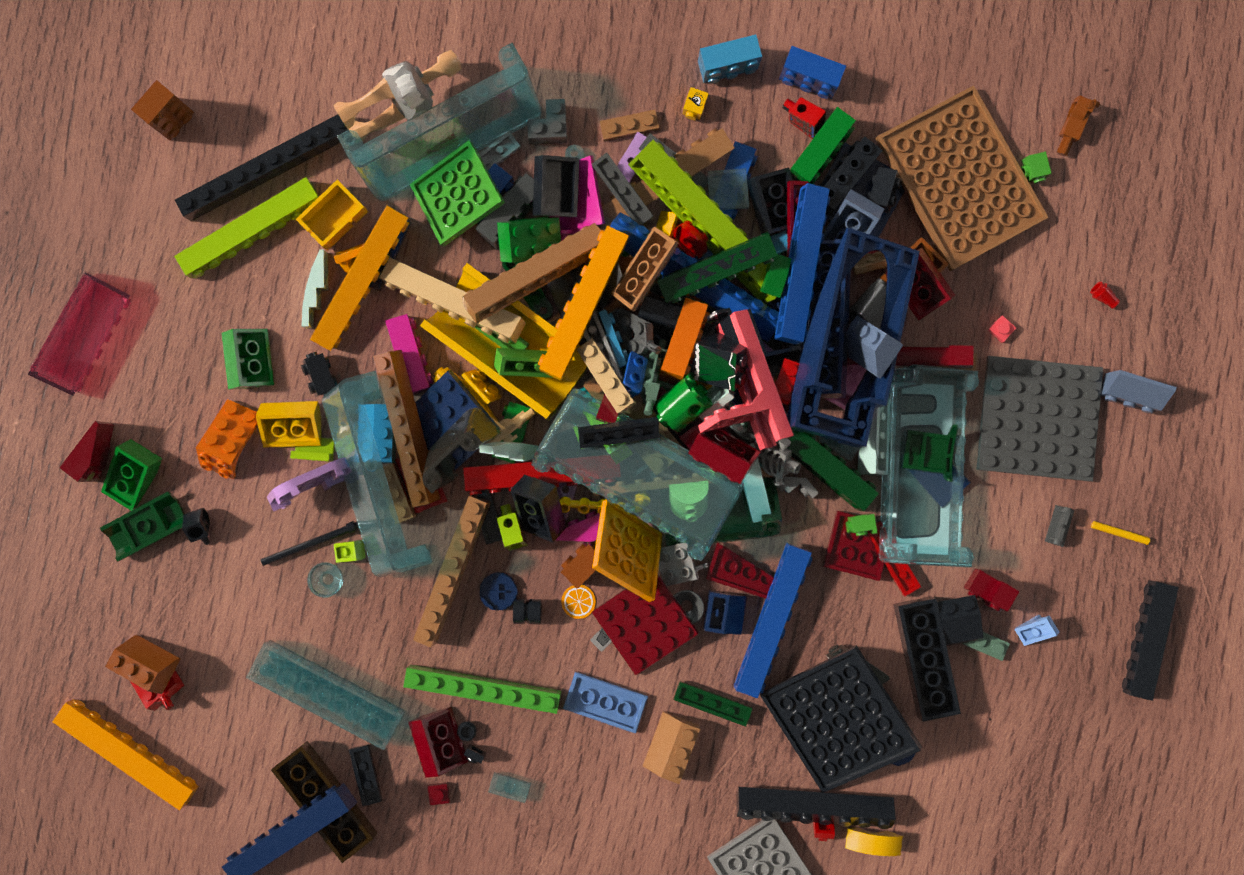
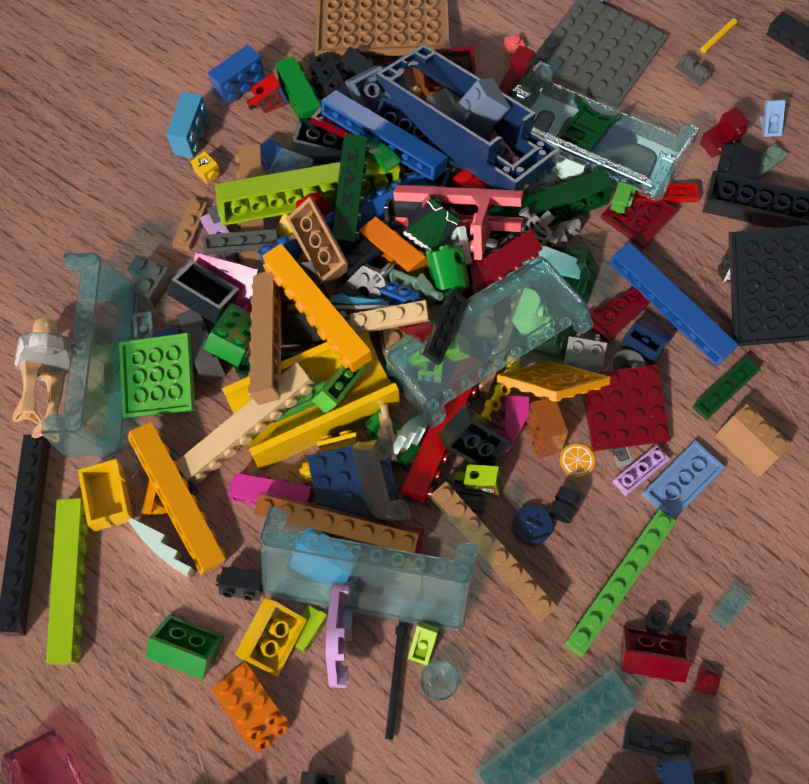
camera: 60 degrees left, 20 degrees down
none -> lavender tile [613,445,670,496]

